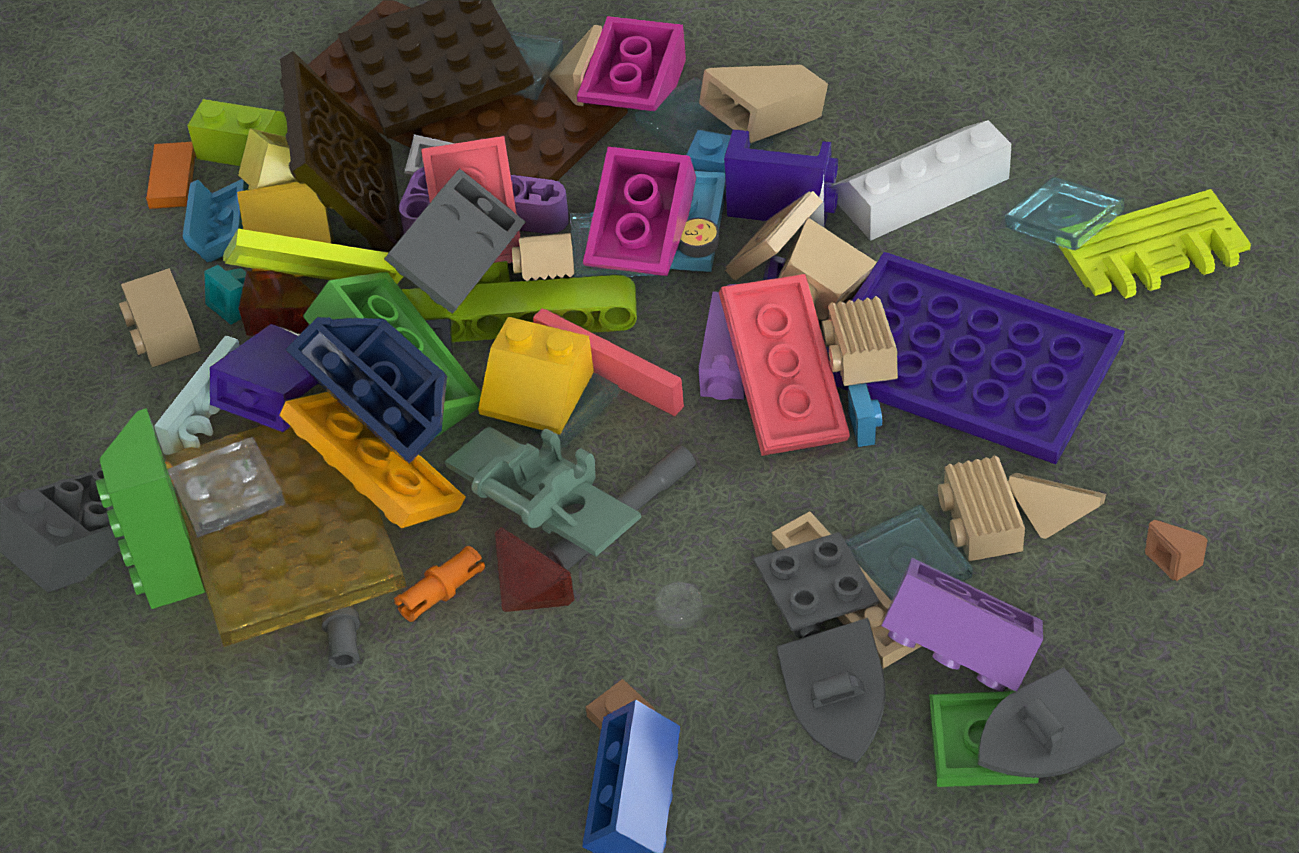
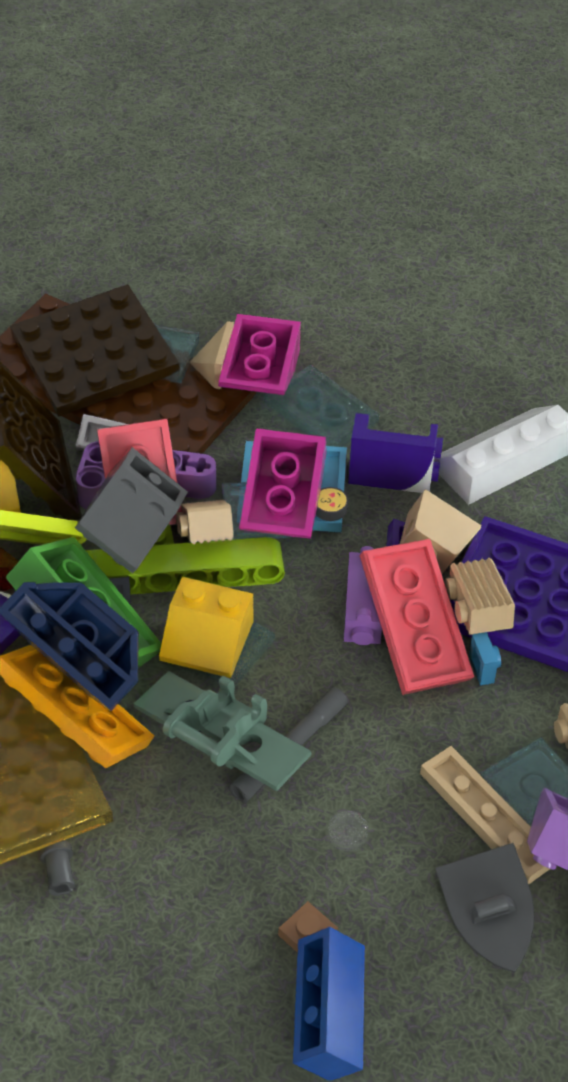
camera: 10 degrees left, 0 degrees up
orange pin [394,546,485,622] -> none
clear red slope [495,527,575,612] -> none
coral tile [533,308,684,416] -> none
dark azure plate [686,130,731,173] -> none
tan slope [699,65,828,143] -> none
tan tile [725,191,823,280] -> none
dark grey hinge [753,532,879,639] -> none

